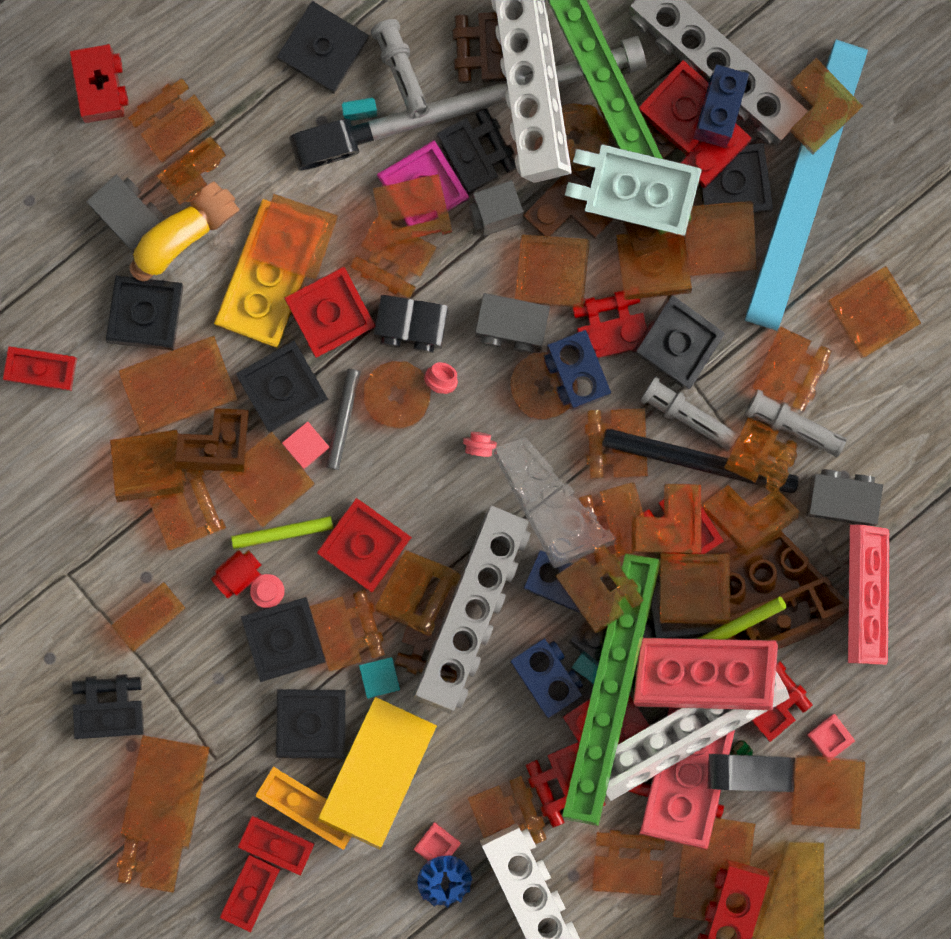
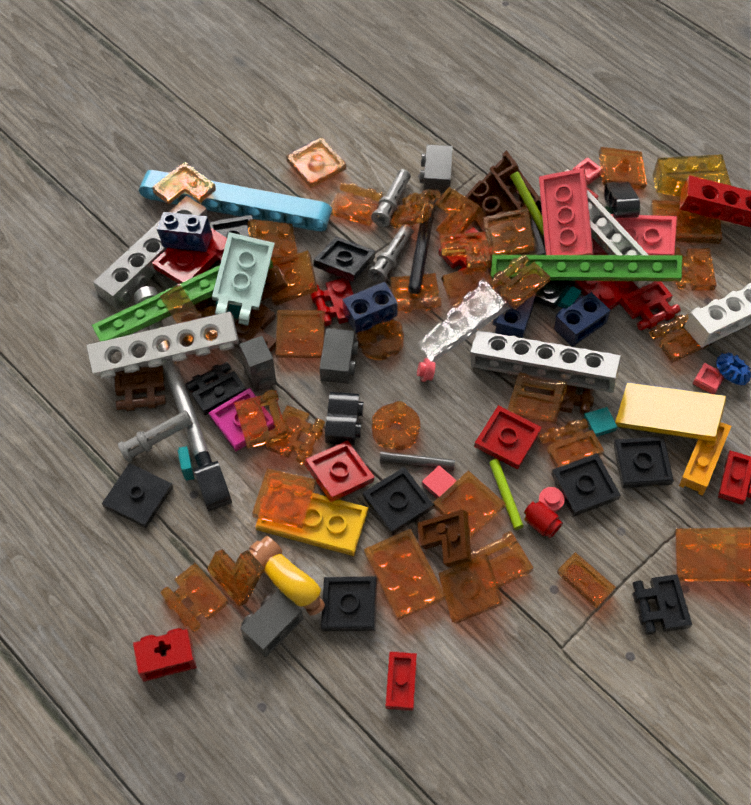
camera: 90 degrees left, 25 degrees down
coral plate [424,362,458,394] -> none
coral tile [848,525,889,665] -> none
none -> clear orange plate [159,284,202,338]

